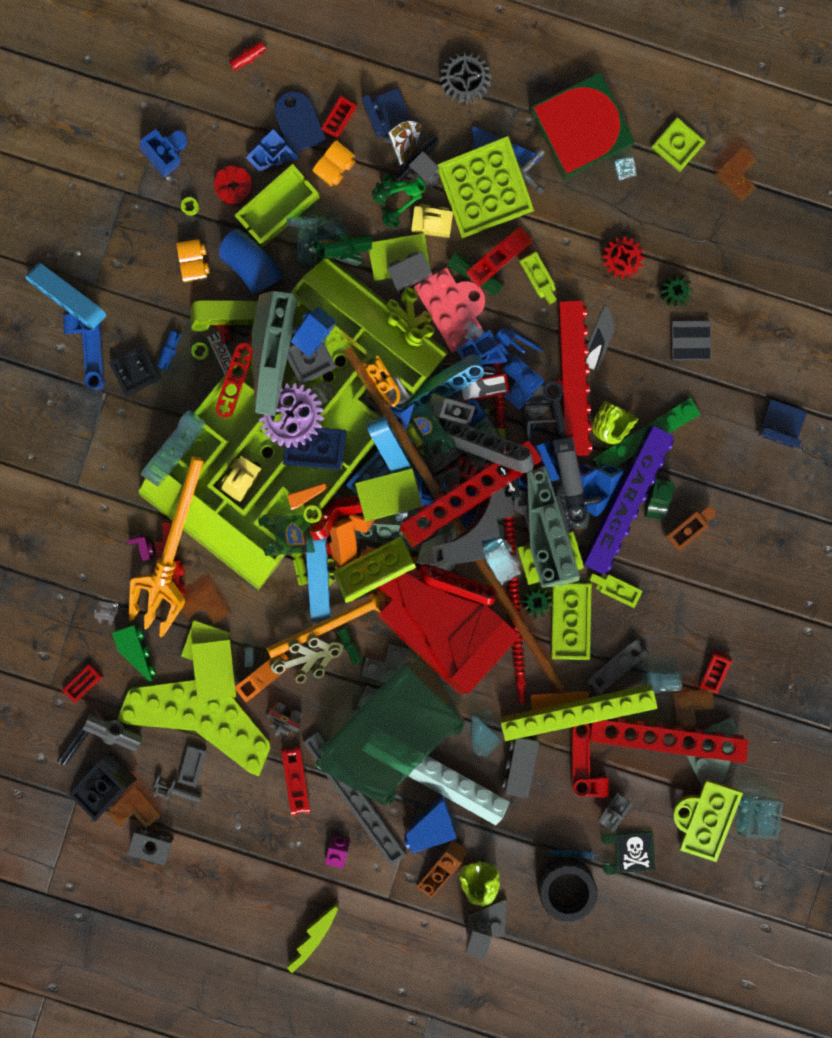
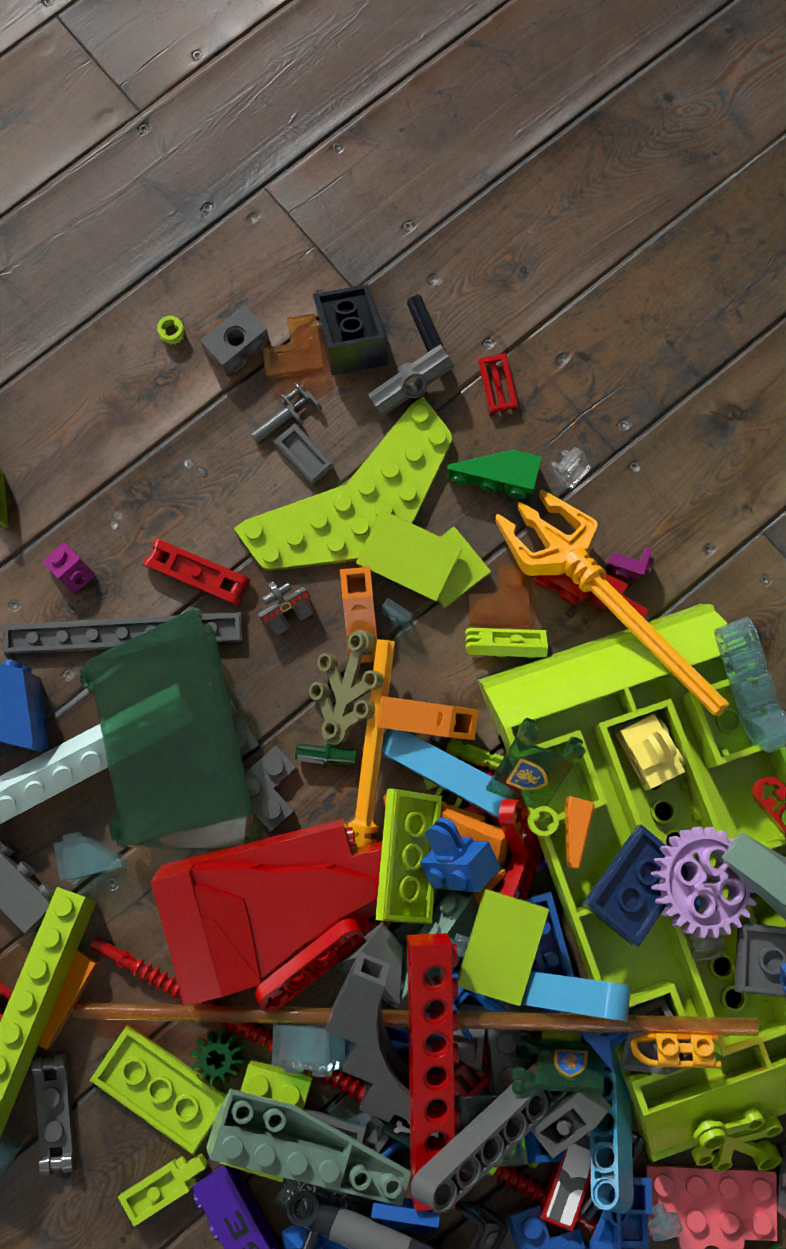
camera: 125 degrees right, 10 degrees down
none -> lime bush [157,316,185,345]
none -> orange slope [376,696,479,740]
none -> blue brick [420,818,501,892]
none -> lime hinge [465,628,548,658]

